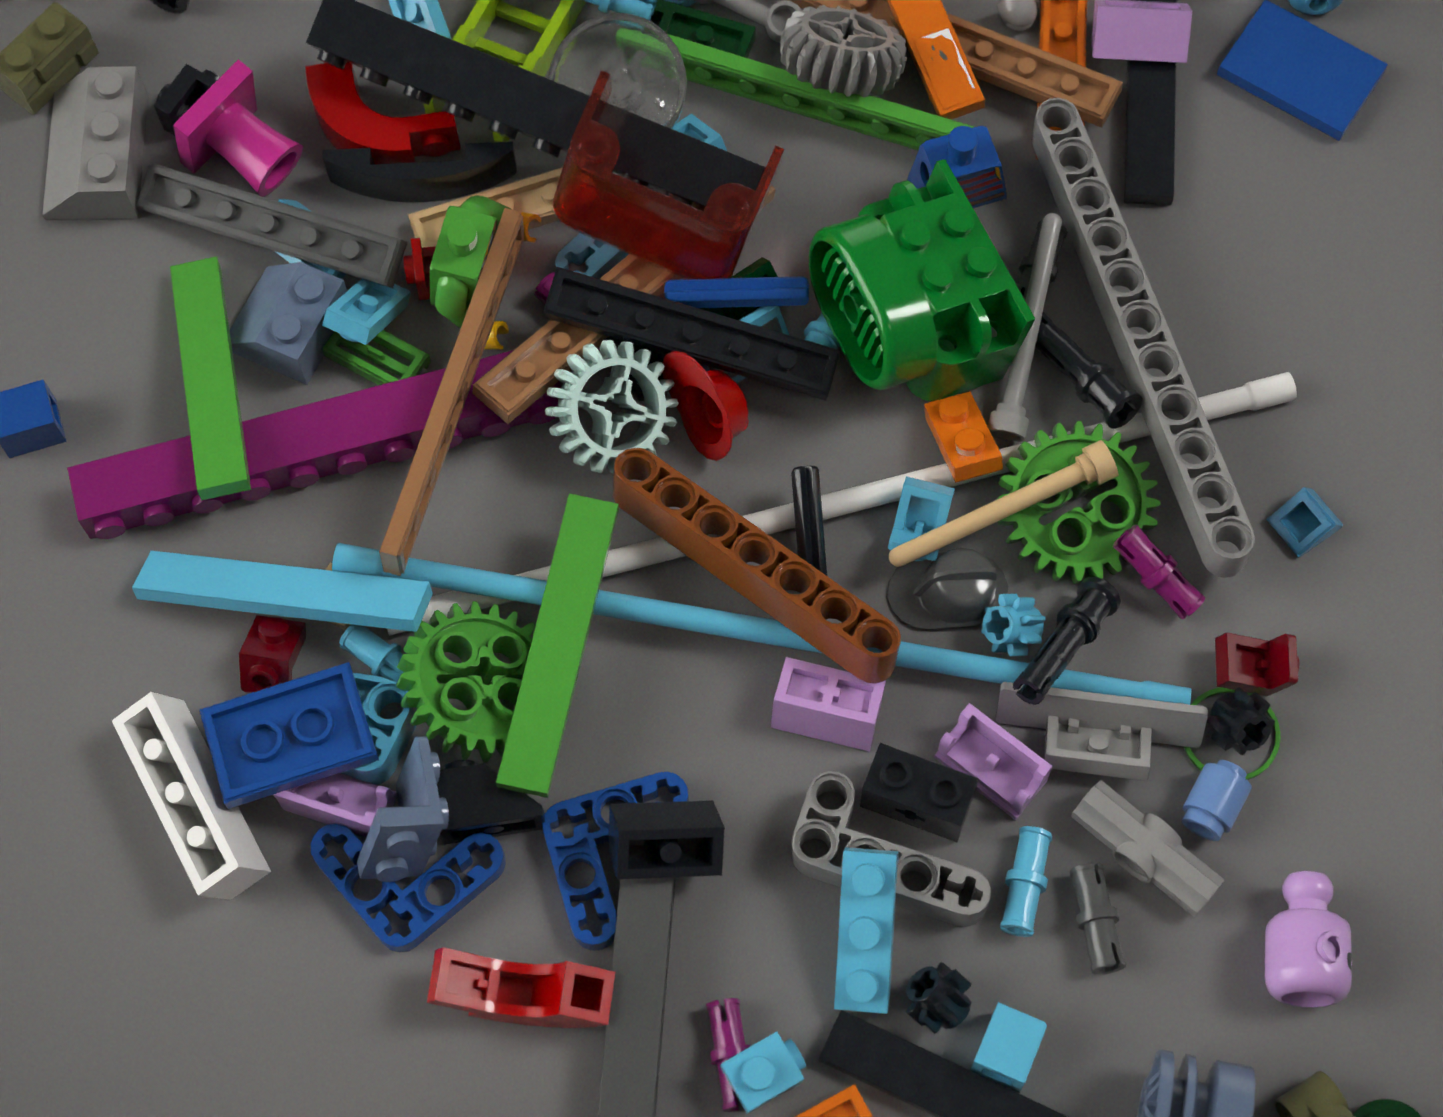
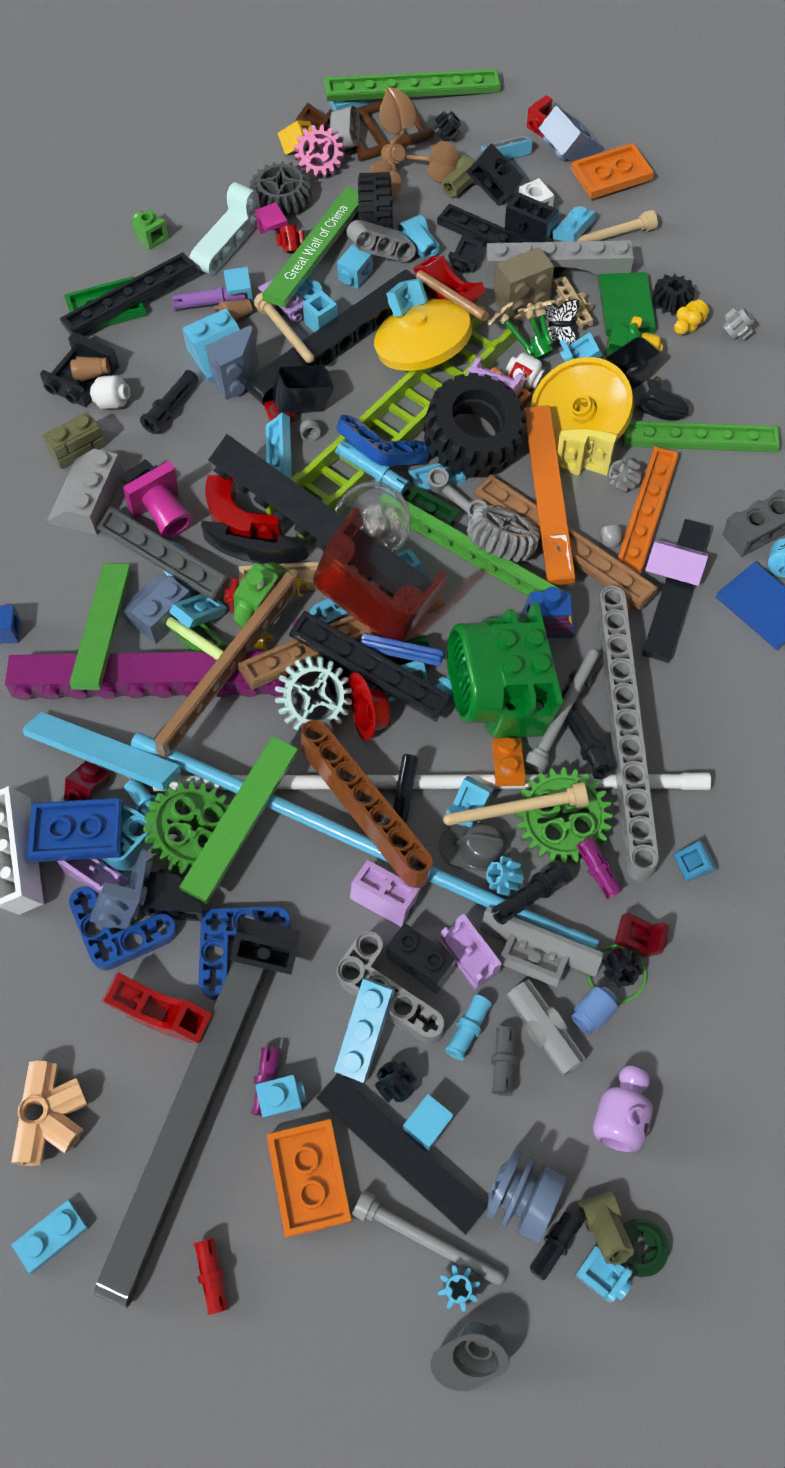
camera: 15 degrees right, 5 degrees down
none -> yellowish green bar [166,617,224,660]

